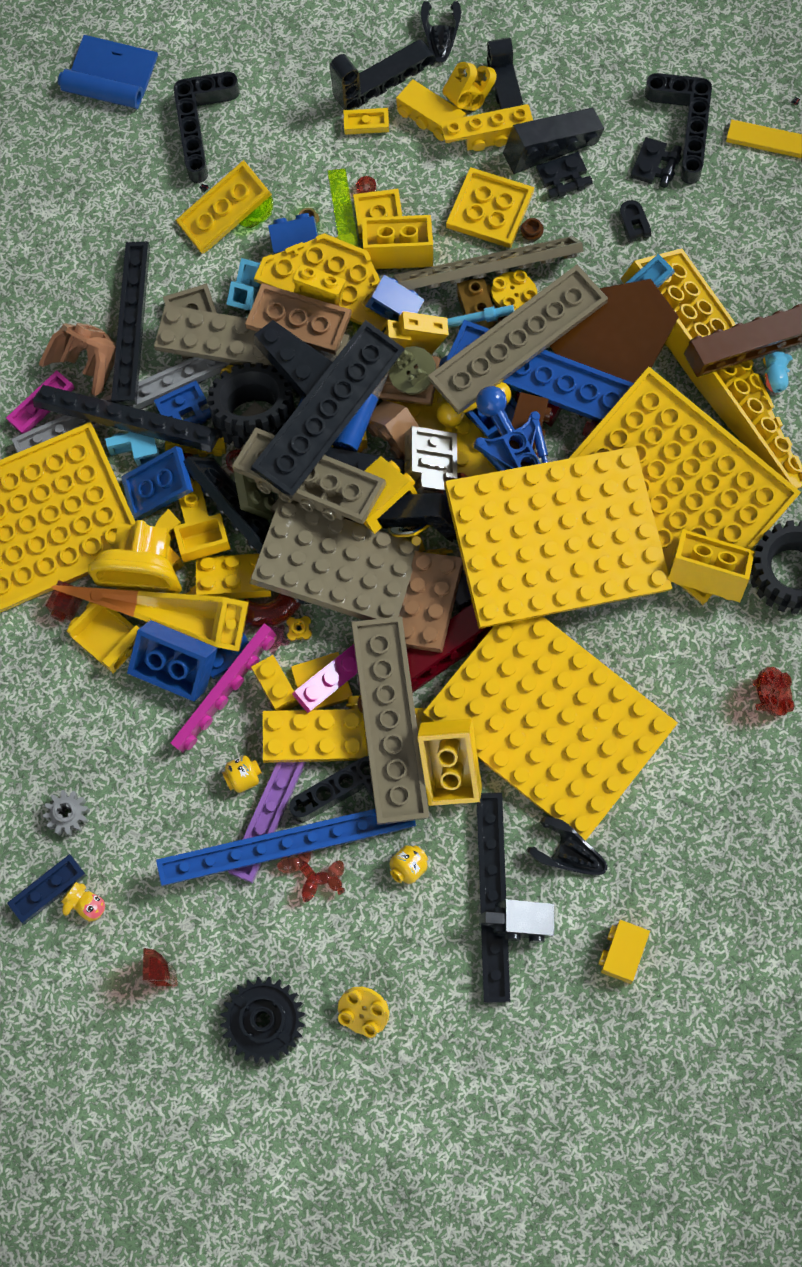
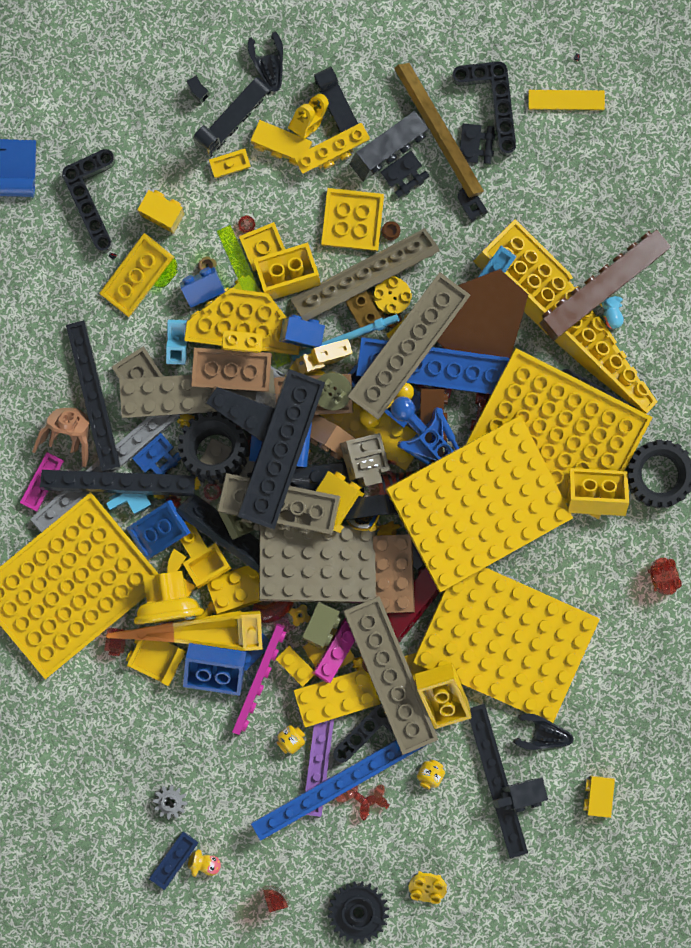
camera: 20 degrees left, 15 degrees up
none -> yellow brick [137,190,185,234]
none -> black piece [186,75,210,104]
none -> olive brick [301,602,341,649]
none -> pearl gold tile [394,63,484,197]

